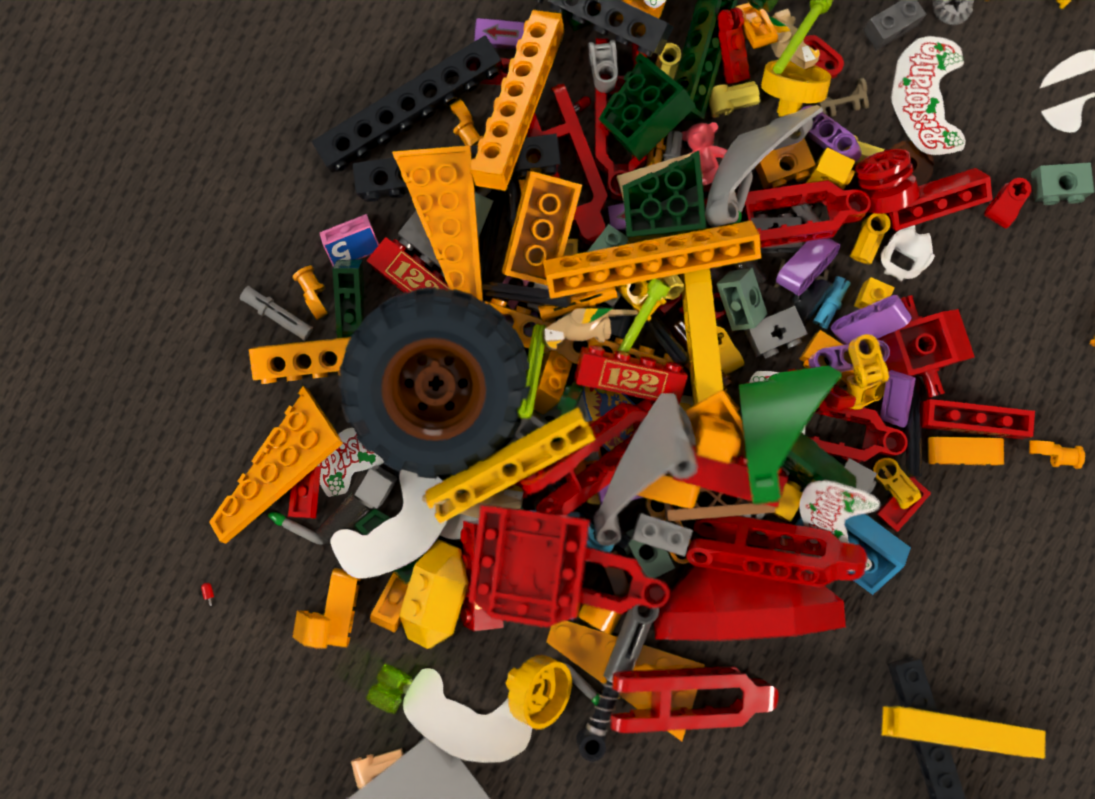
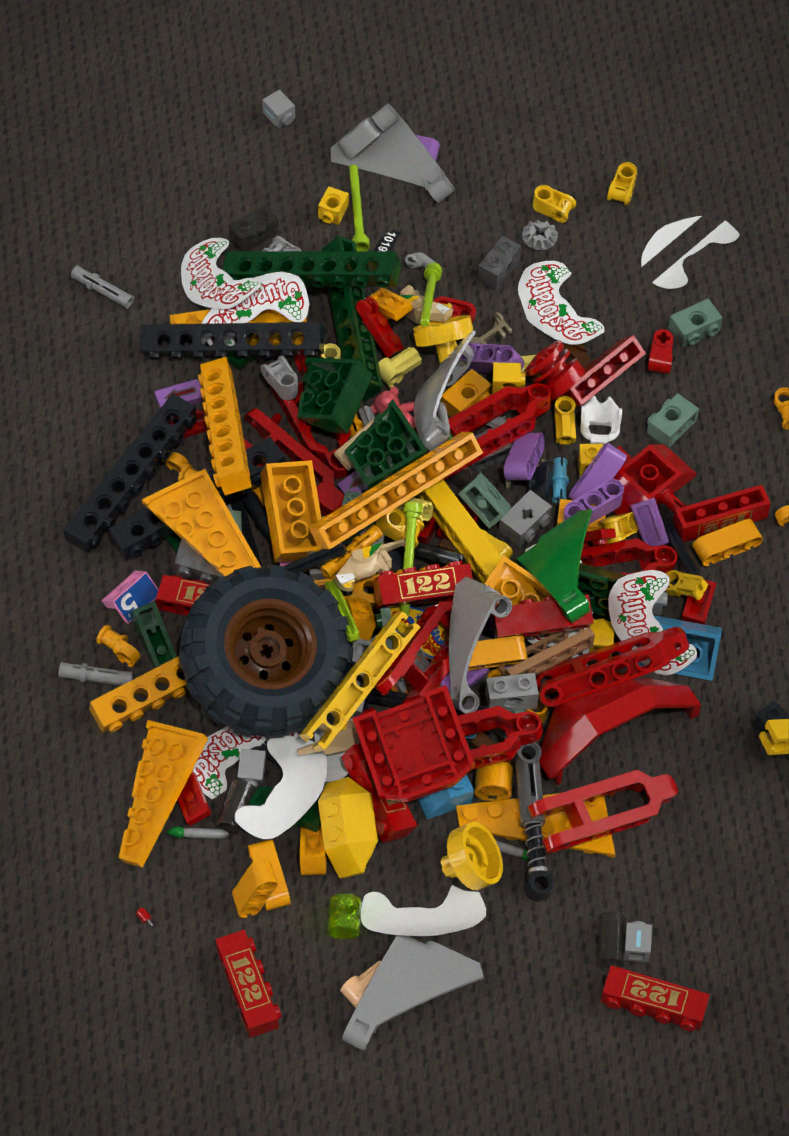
camera: 25 degrees left, 25 degrees down
light orange brick [694,415,740,463] -> none
yellow piece [848,334,889,389] -> none
none -> red brick [216,929,282,1038]
none -> sand green brick [647,393,699,448]

